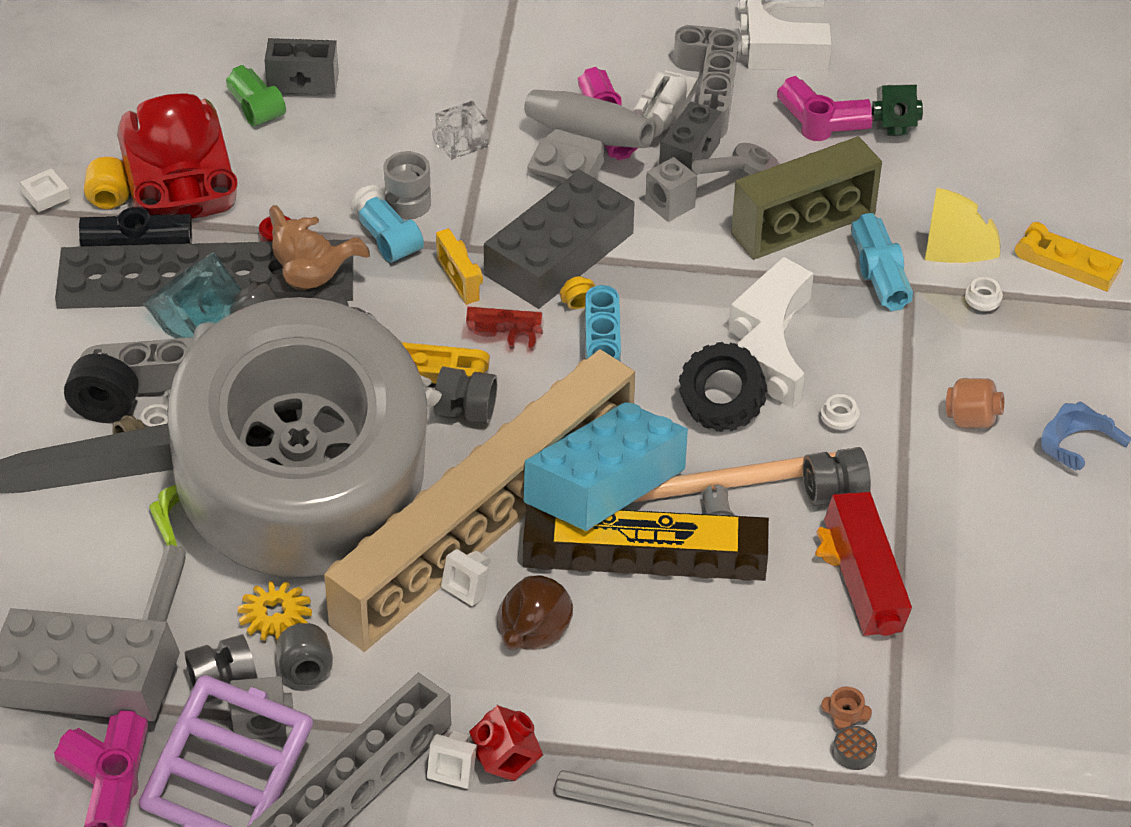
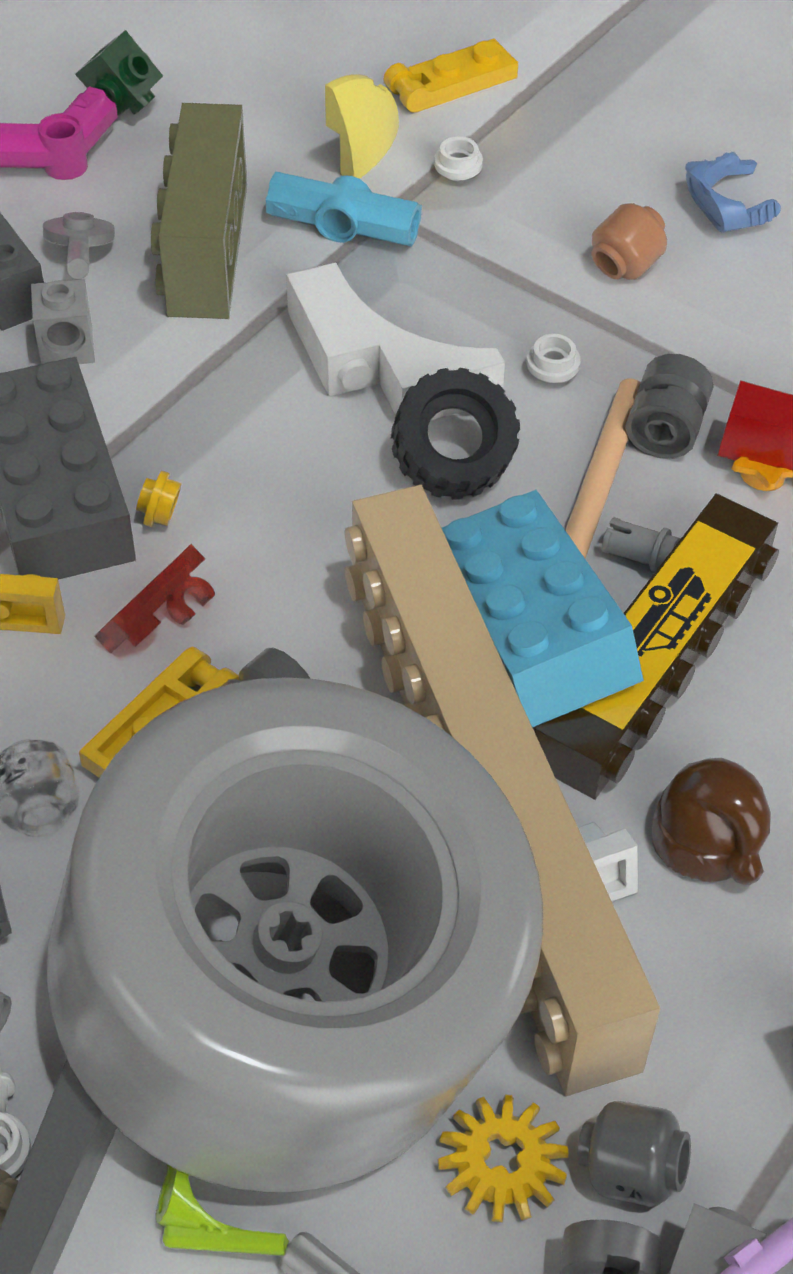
camera: 60 degrees left, 5 degrees up
medium azure beam [585,285,621,361] -> none

